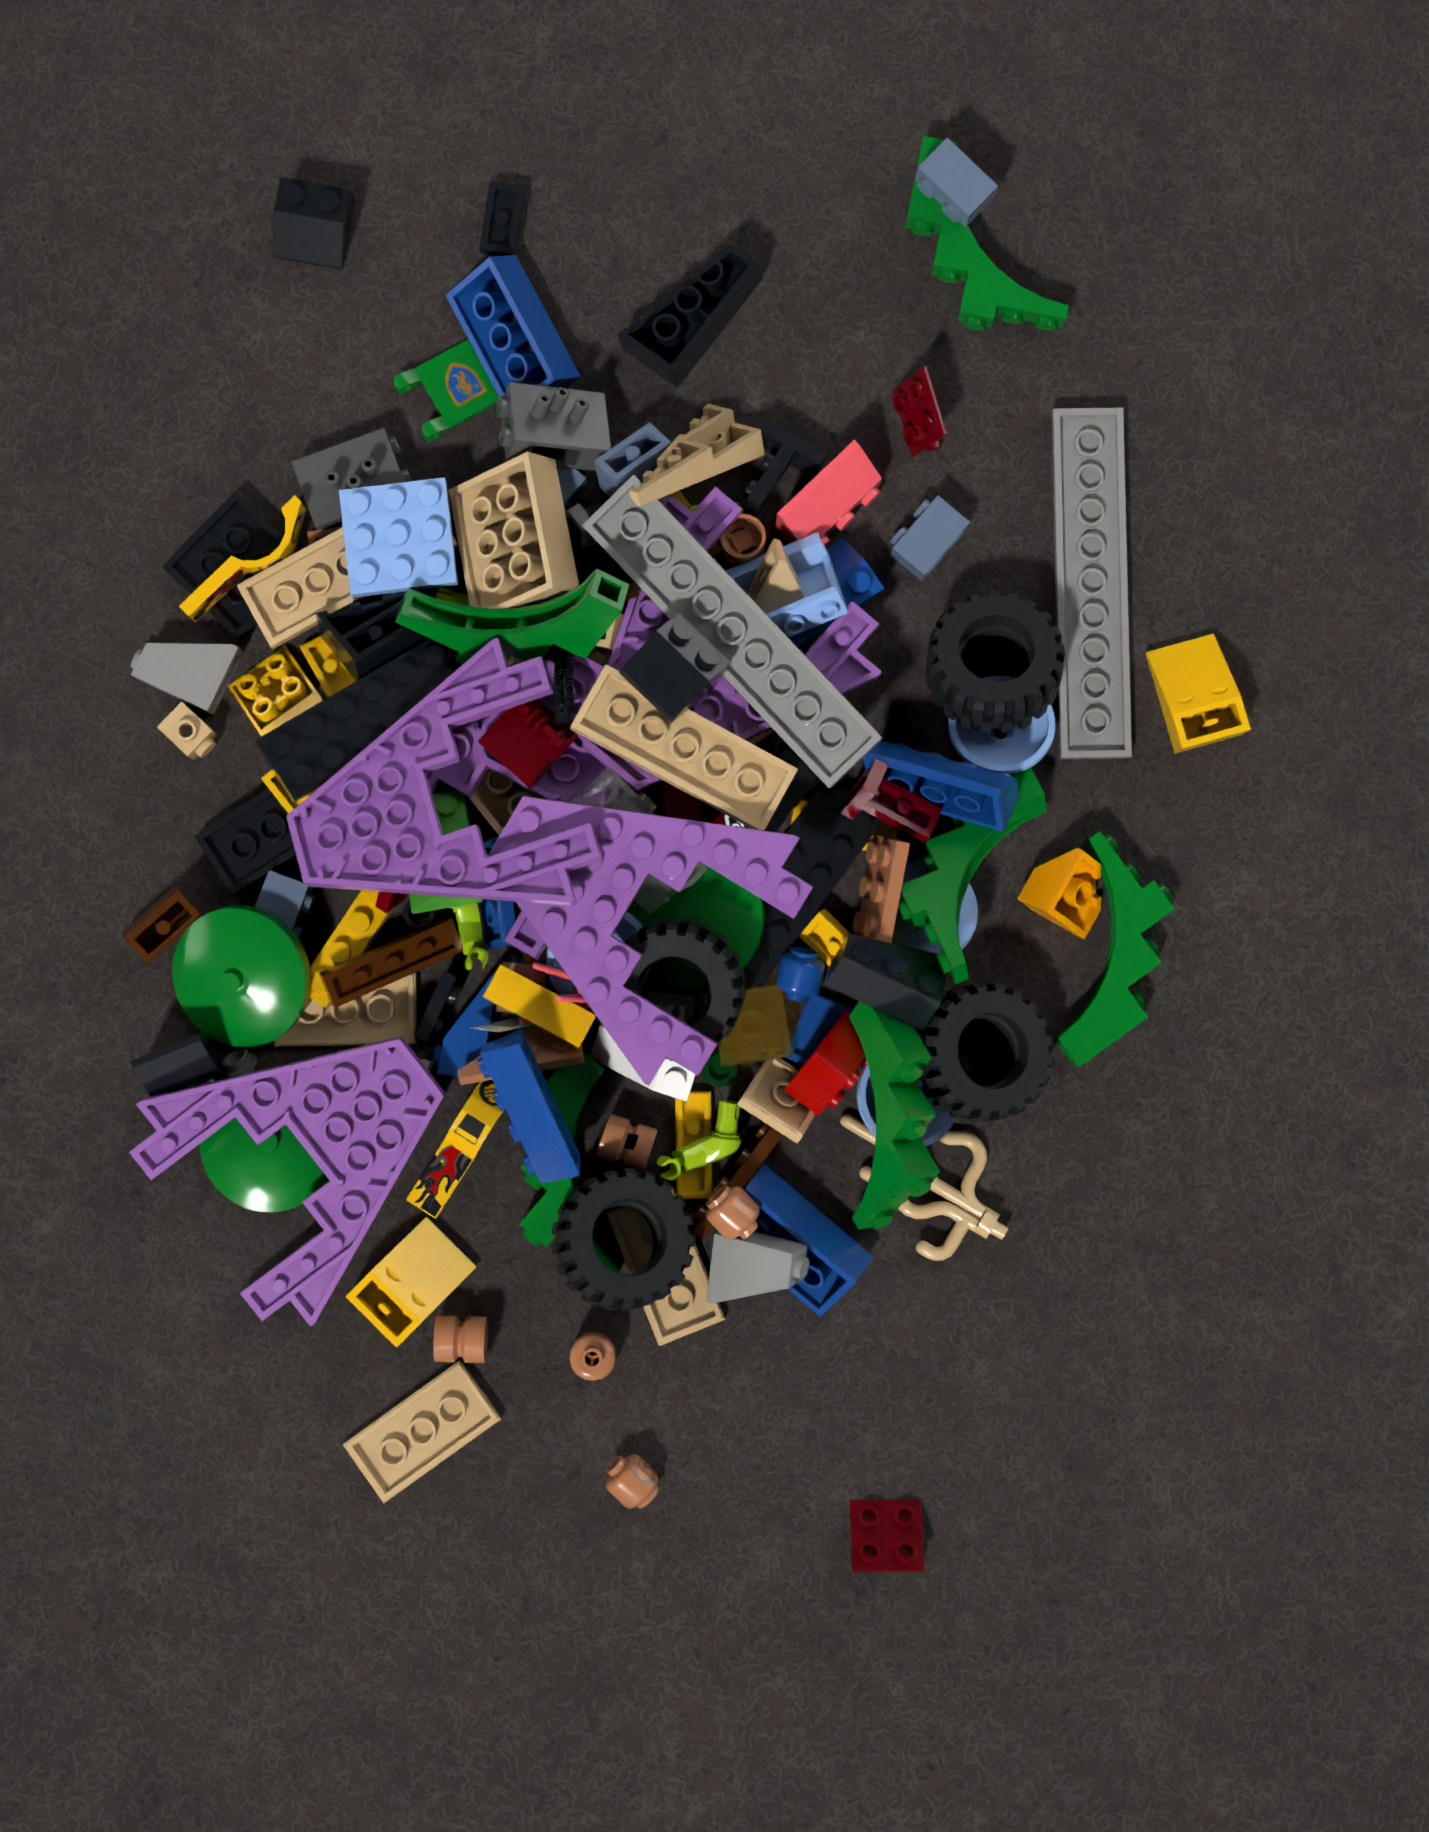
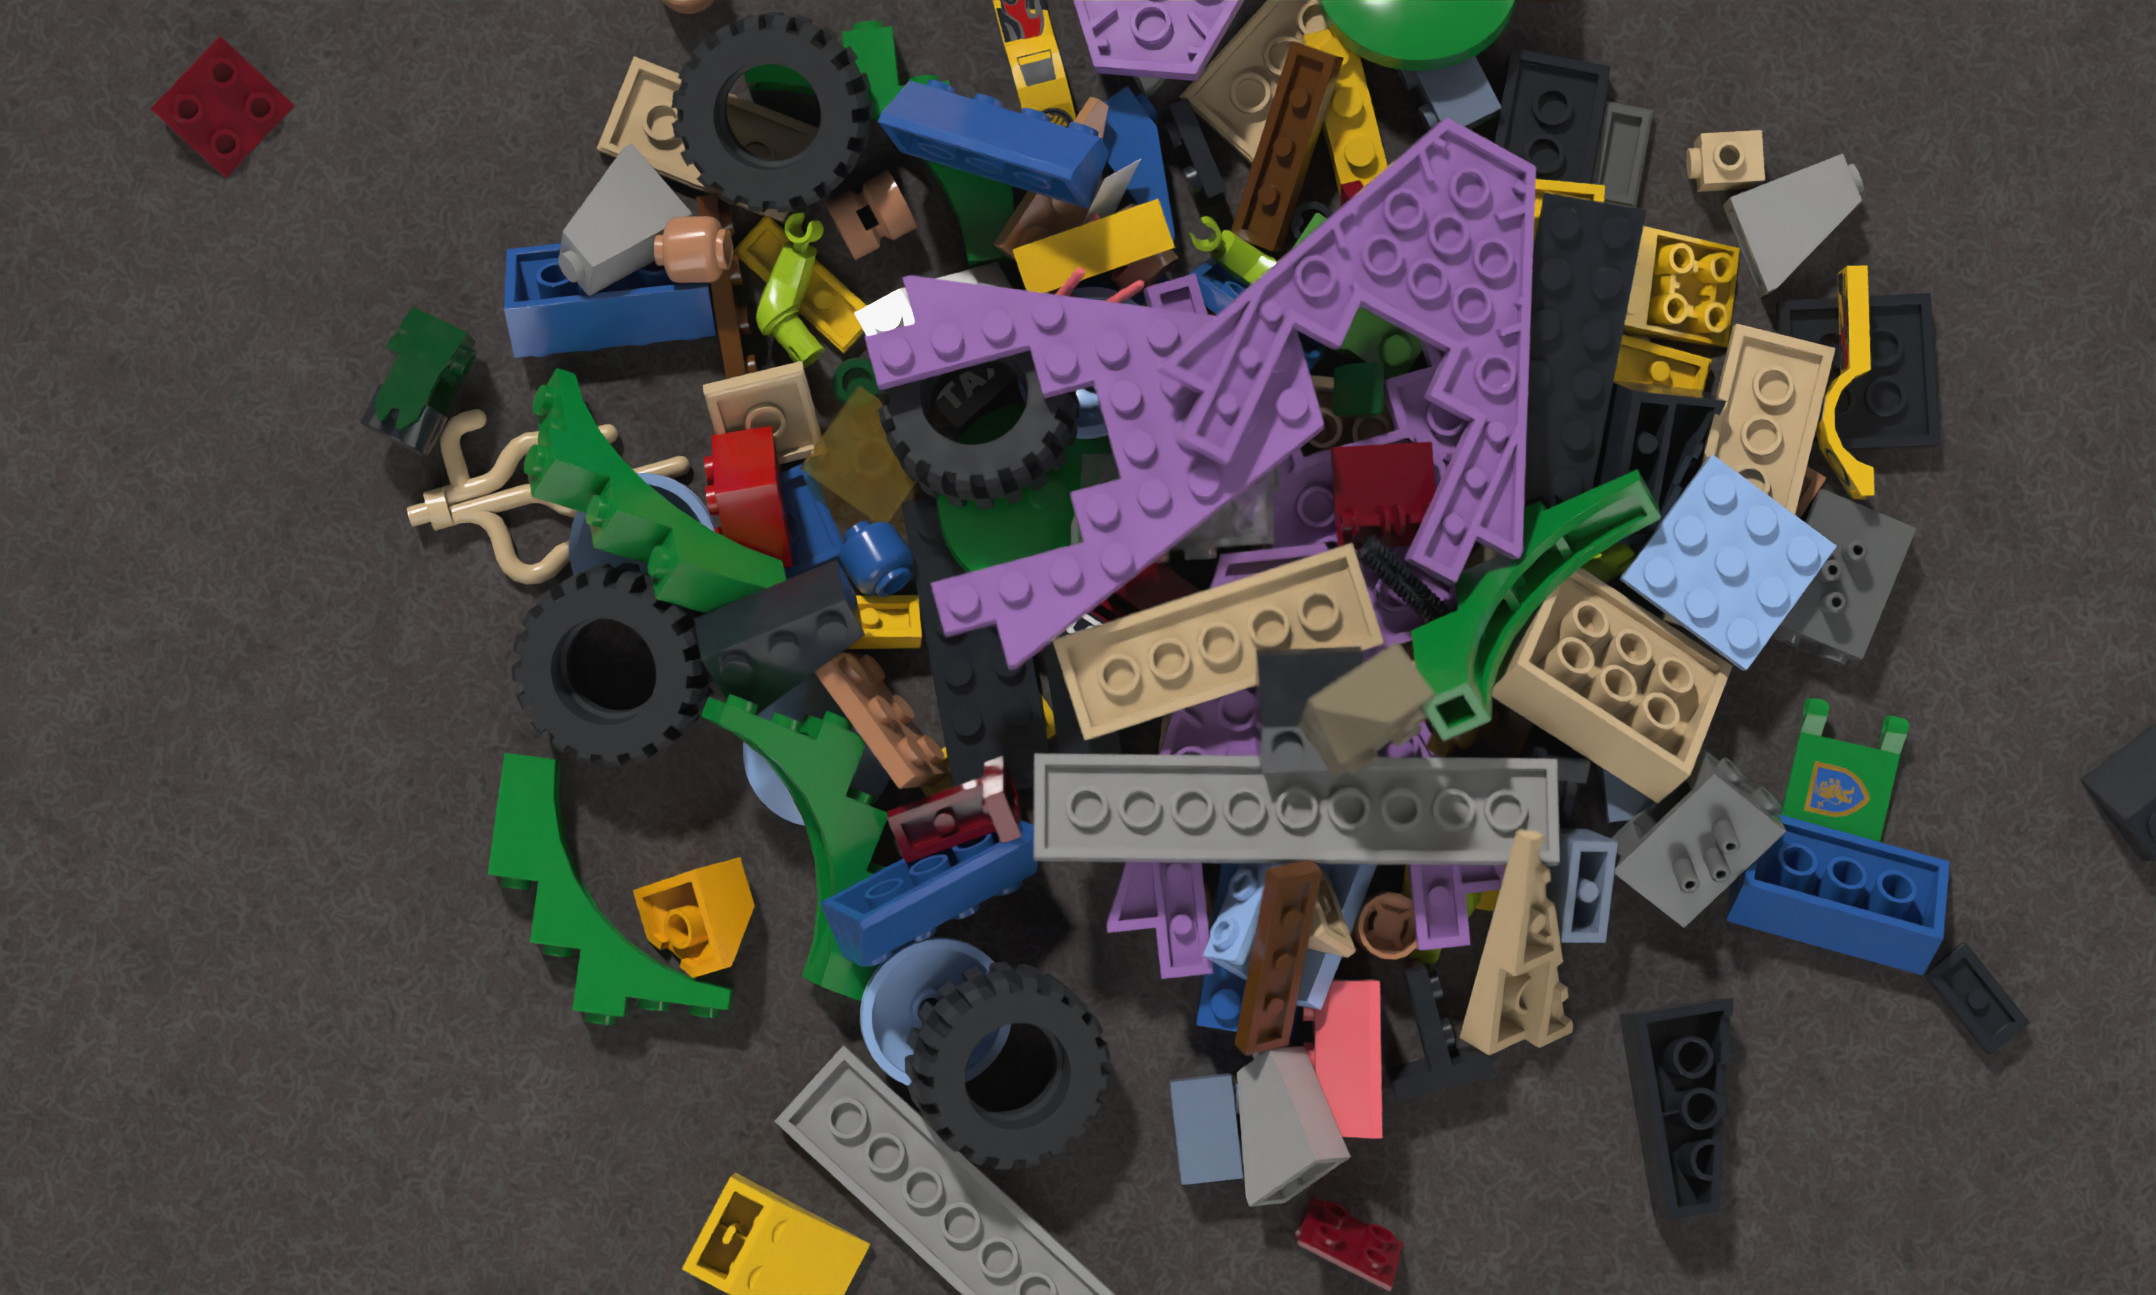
camera: 135 degrees right, 0 degrees up
none -> dark green piece [360,307,477,457]
none -> reddish brown plate [1235,860,1322,1055]
none -> light grey slope [1237,1046,1350,1206]
none -> dark tan slope [1299,642,1435,778]
none -> dark green slope [1333,362,1384,419]
none -> dark grey tile [1590,101,1654,207]

